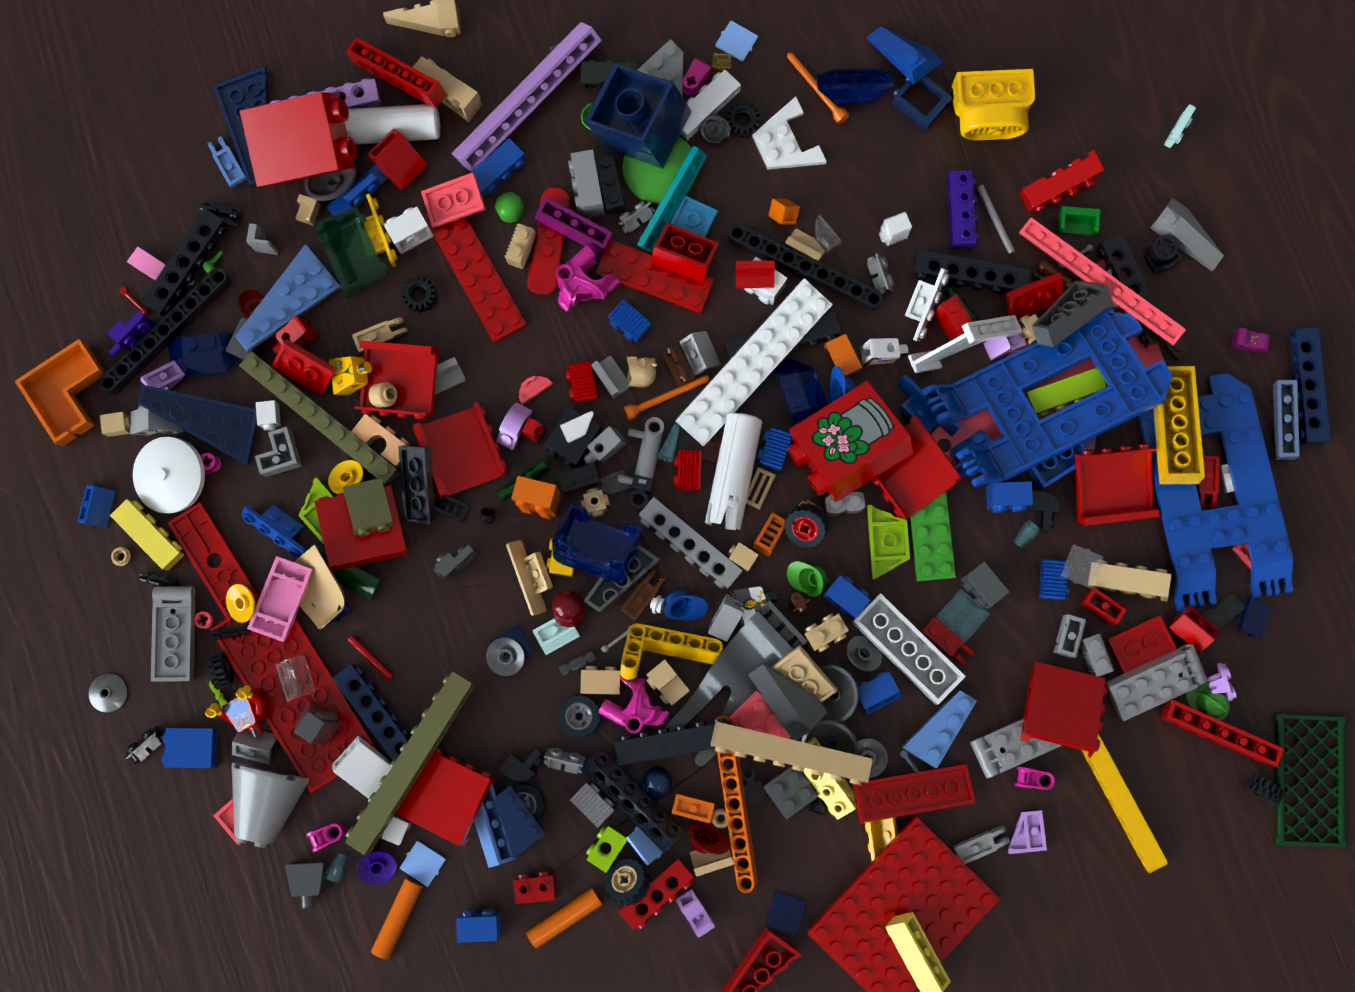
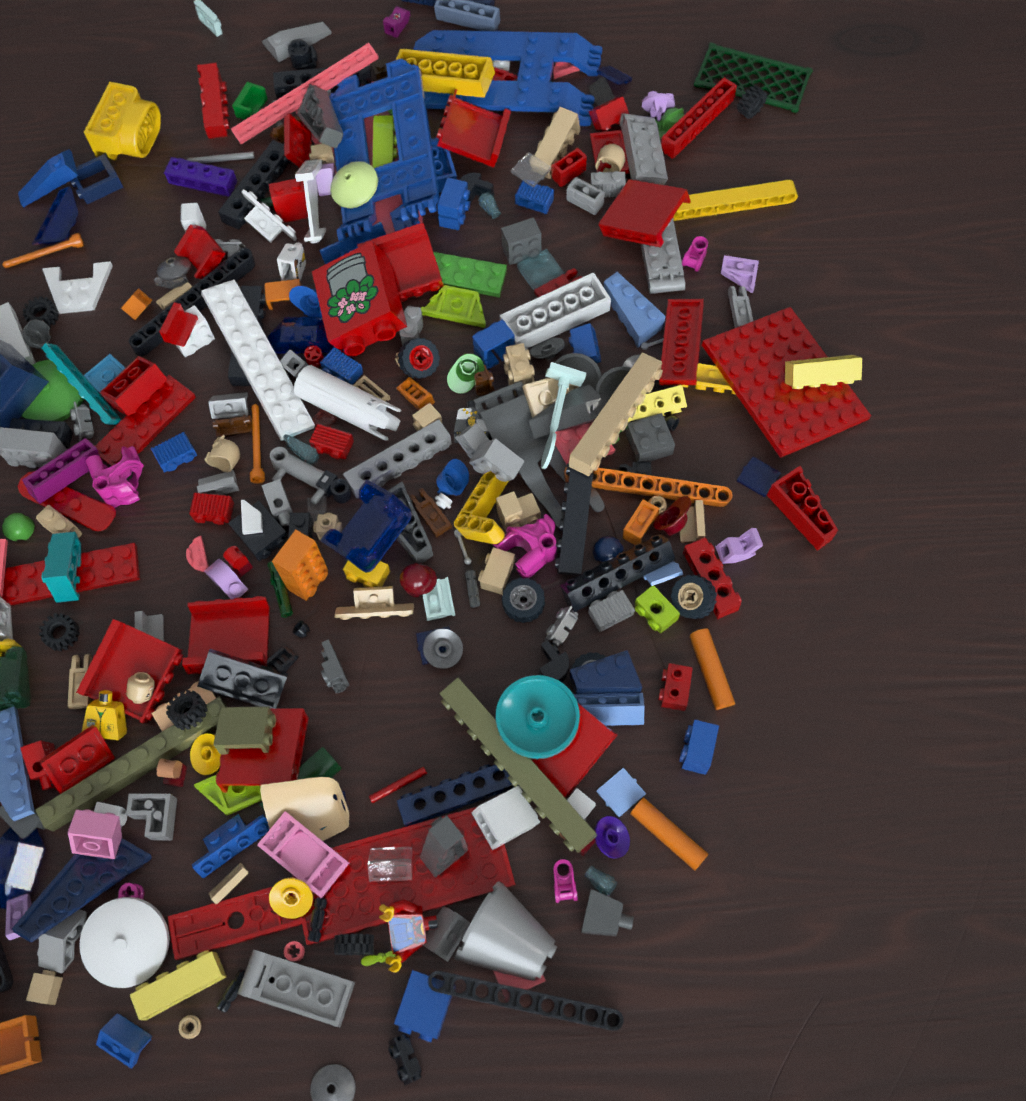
camera: 75 degrees left, 15 degrees down
none -> teal wedge [41,532,81,603]
none -> bright pink brick [68,809,122,859]
none -> flat silver dish [157,257,191,280]
none -> nougat leg [157,759,187,787]
none -> black tyre [166,690,208,730]
none -> red panel [174,224,225,279]
none -> tan tile [209,862,248,904]
none -> light grey brick [280,350,308,378]
none -> red wheel [304,346,324,368]
none -> yellowish green dish [330,161,378,208]
none -> black beam [428,971,624,1031]
none -> light grey brick [469,438,524,482]
none -> teal dish [496,675,580,759]
none -> light aqua piece [541,362,586,469]
none -> tan helmet [596,144,625,172]

